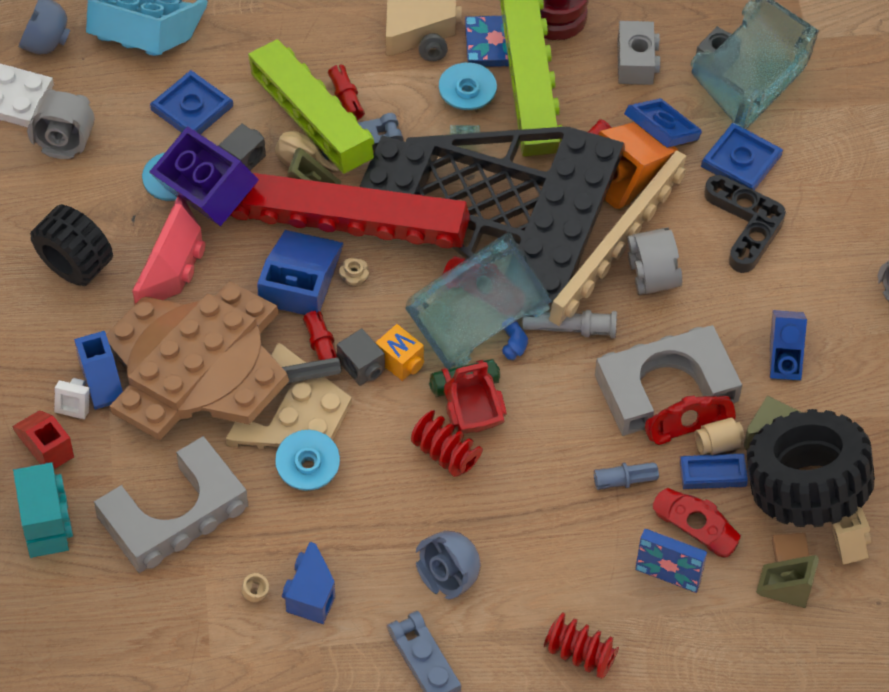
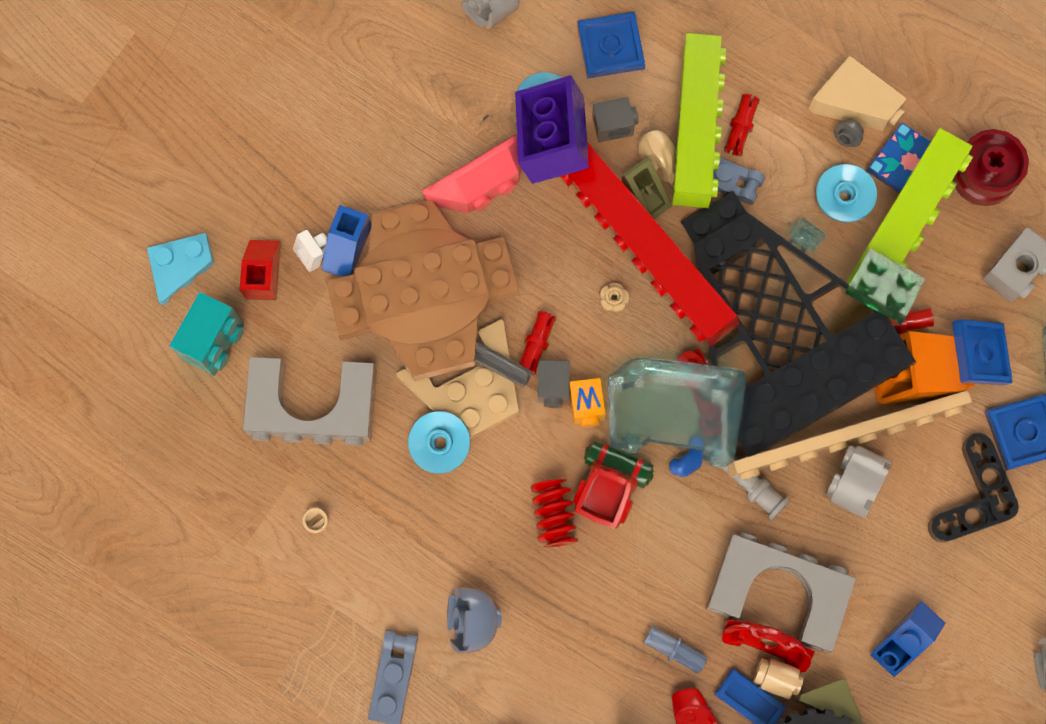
camera: 45 degrees right, 20 degrees up
black tyre [30,204,113,286] -> none
blue slope [257,230,343,316] -> none
blue slope [282,542,335,624] -> none
none -> clear green plate [845,249,925,324]

